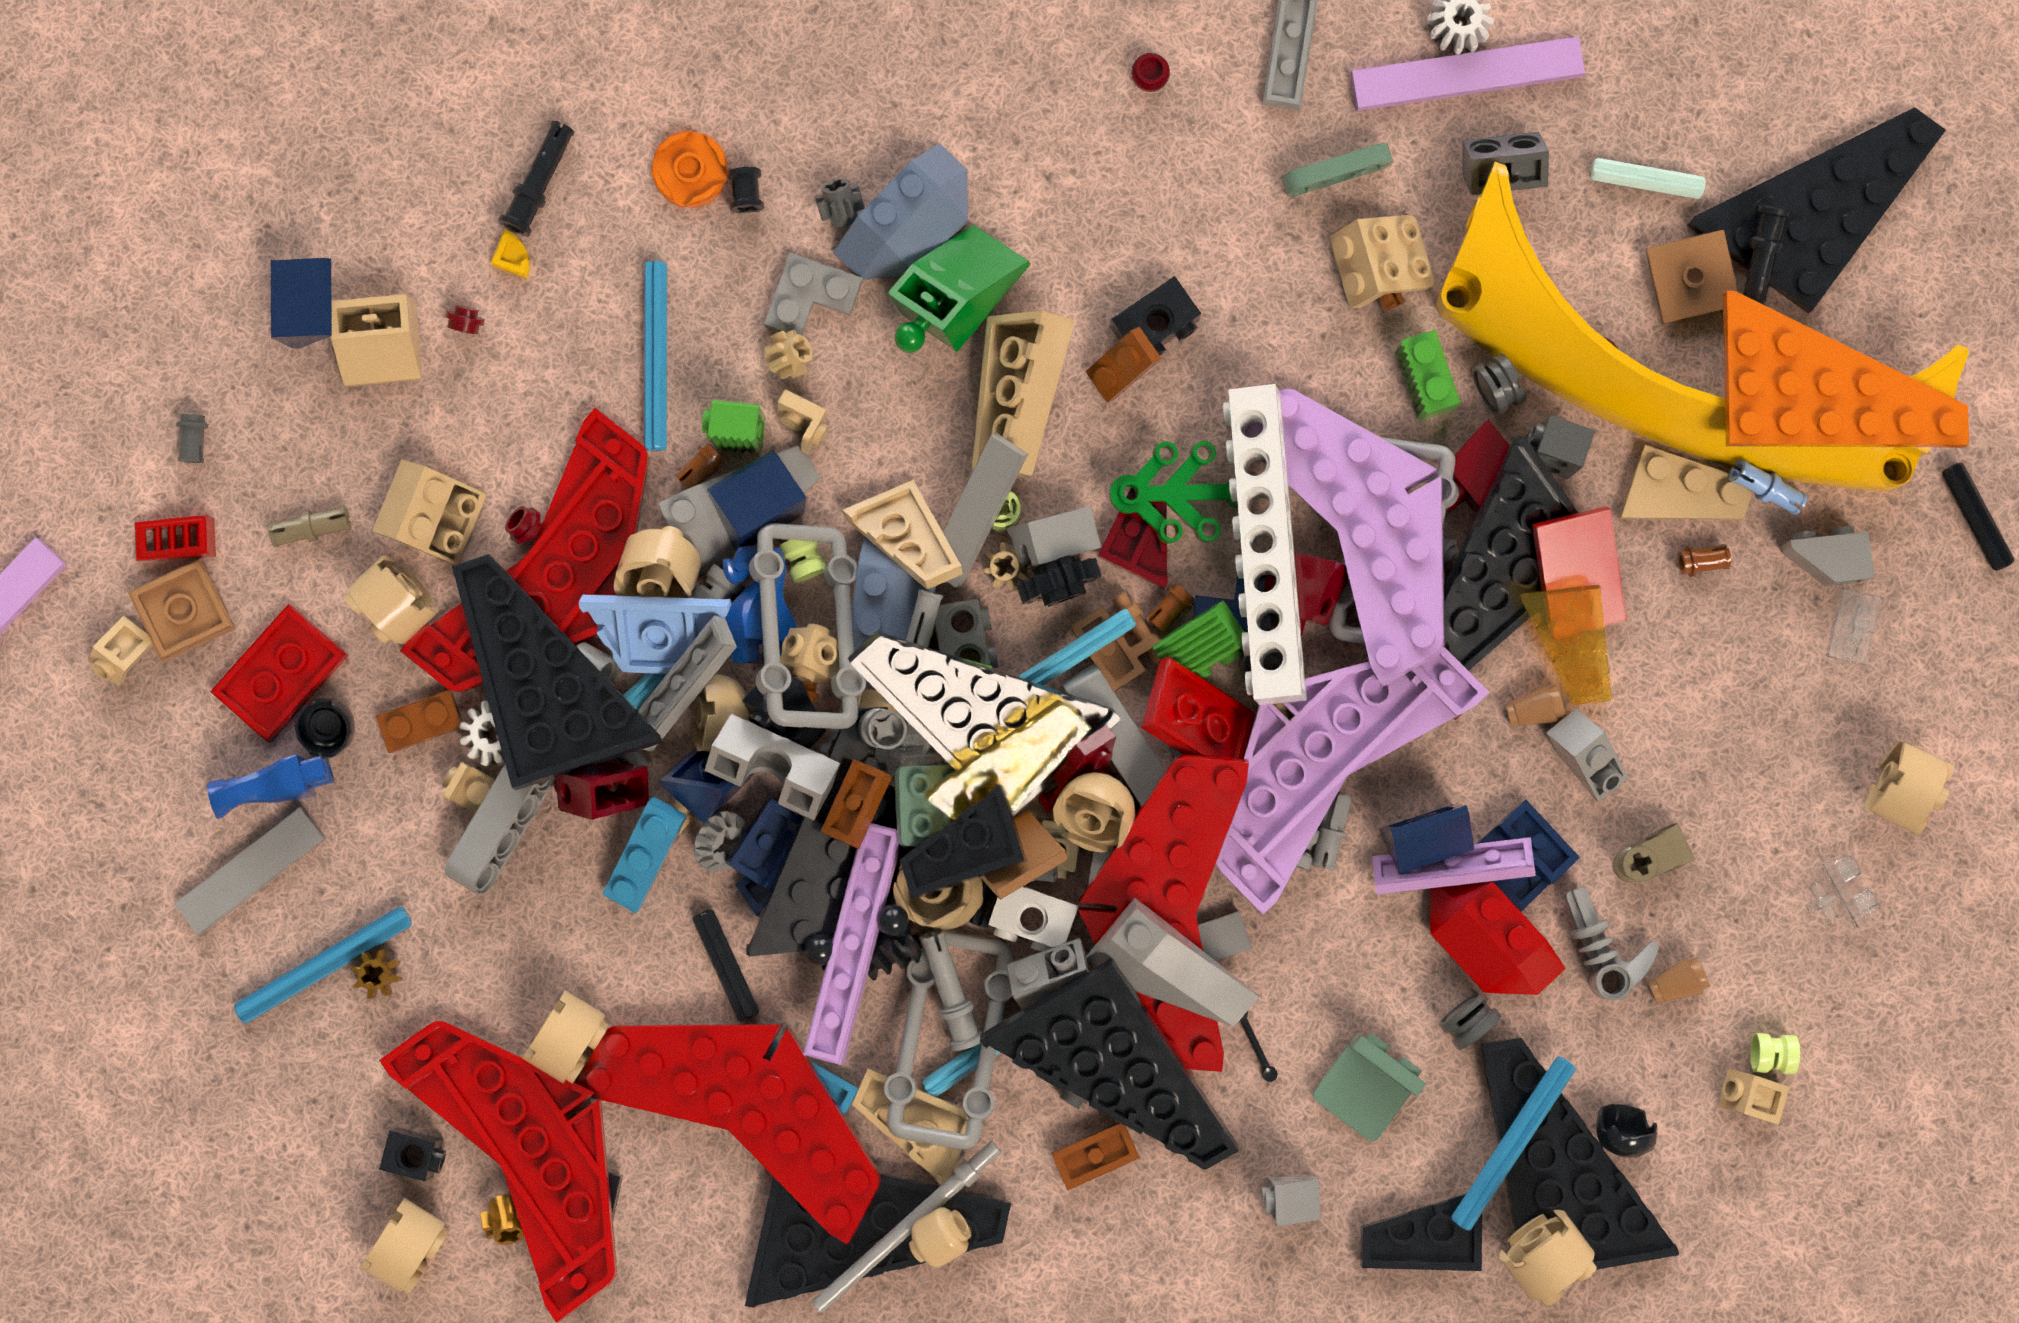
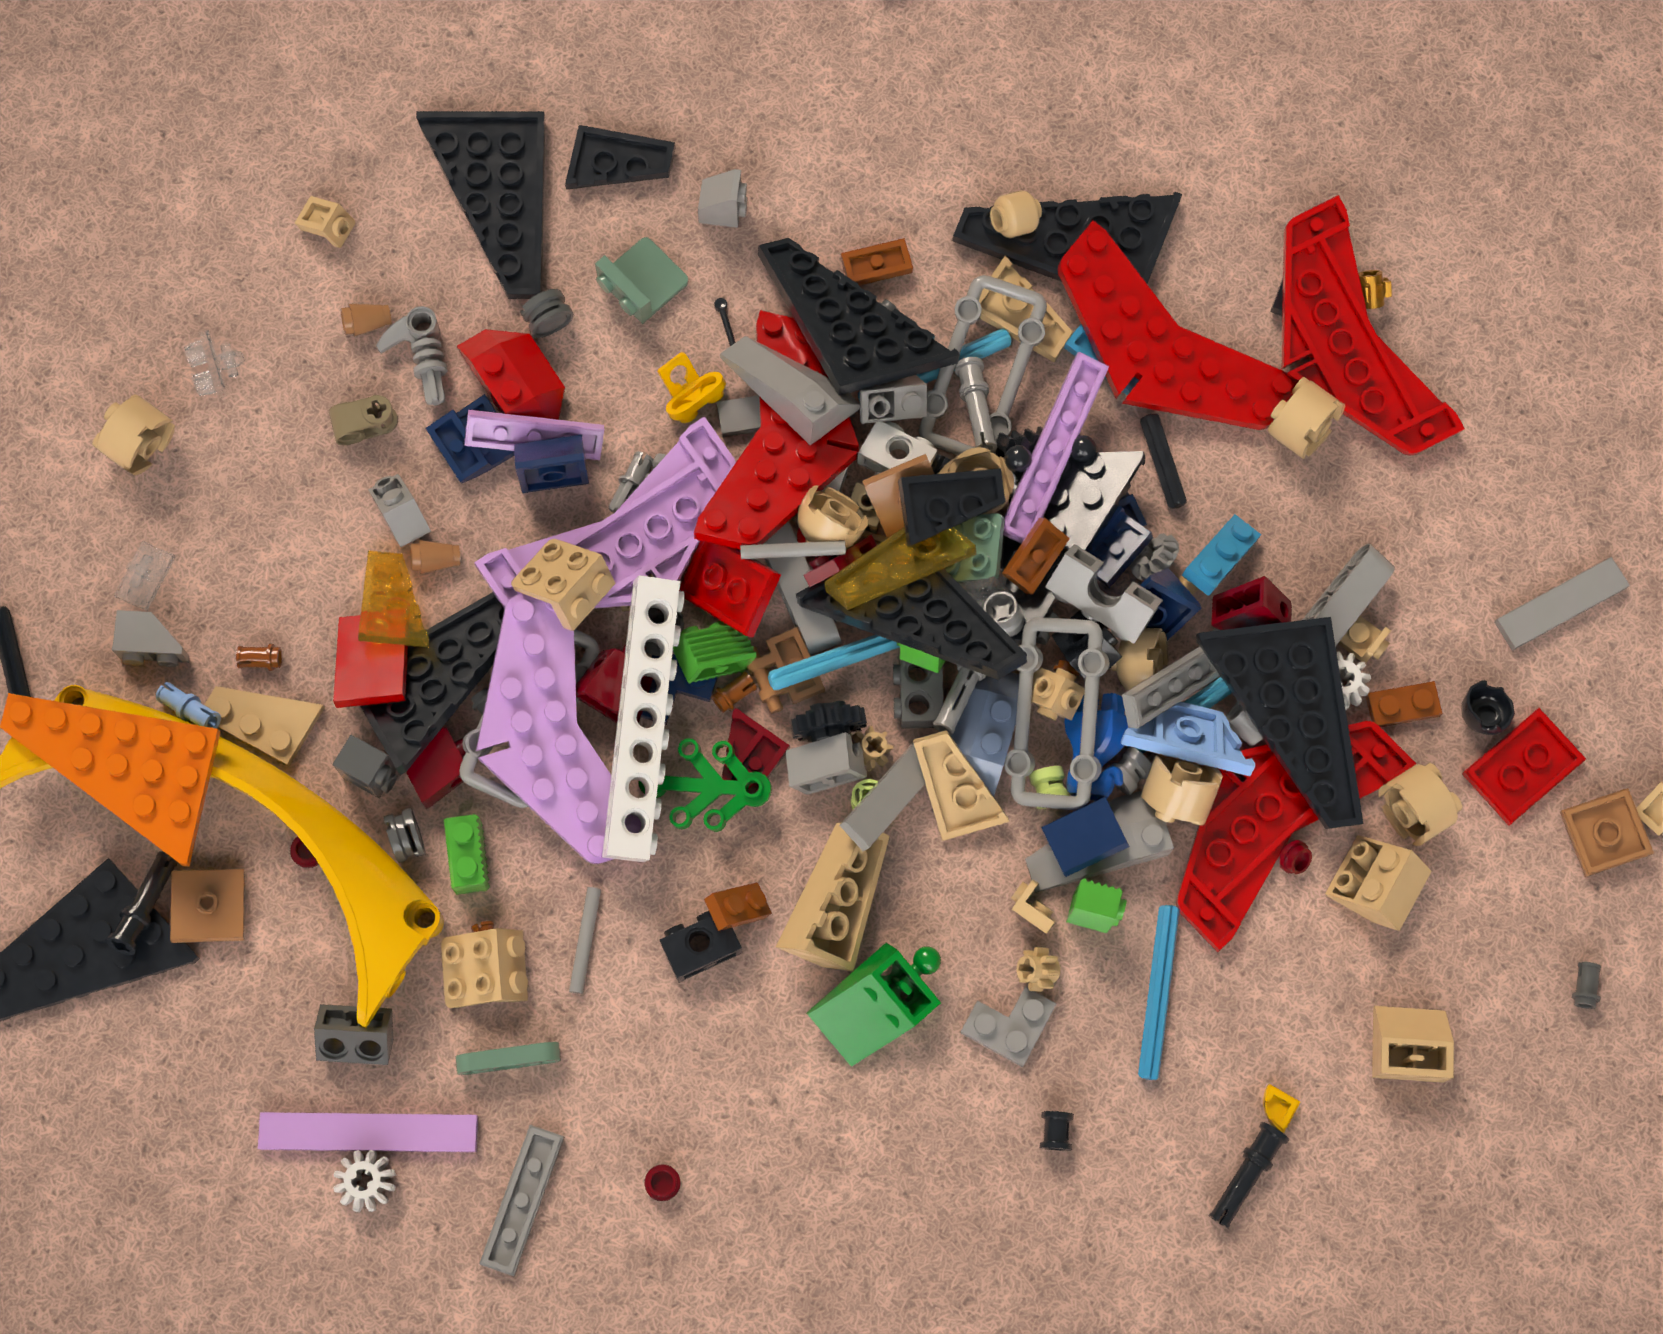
camera: 175 degrees left, 10 degrees down
red slope [135,515,216,562] -> none
blue hips [207,754,335,819] -> none
dark azure axle [234,907,412,1023] -> none
dark tan pin [268,505,352,547] -> none
dark blue slope [271,258,332,349] -> none
pearl gold gear [351,950,403,999] -> none
tan brick [359,1198,449,1294] -> none
black brick [379,1127,446,1181] -> none
dark red plate [445,305,485,334] -> none
orange tile [651,131,729,208] -> none
dark orange pin [675,443,725,489] -> none
light grey bar [812,1140,1002,1313] -> none
dark grey gear [815,179,865,227] -> none
sand blue wedge [833,144,968,280] -> none
dark azure axle [1452,1056,1576,1231] -> none
tan brick [1499,1210,1597,1306] -> none
light aqua axle [1590,158,1706,199] -> none
black hair [1596,1104,1658,1158] -> none
yellowish green wheel [1750,1033,1800,1075] -> none
none -> tan bracket [511,539,616,631]
none -> light grey bar [569,887,601,994]
none -> yellow bracket [657,352,726,423]
none -> light grey bar [740,541,846,559]

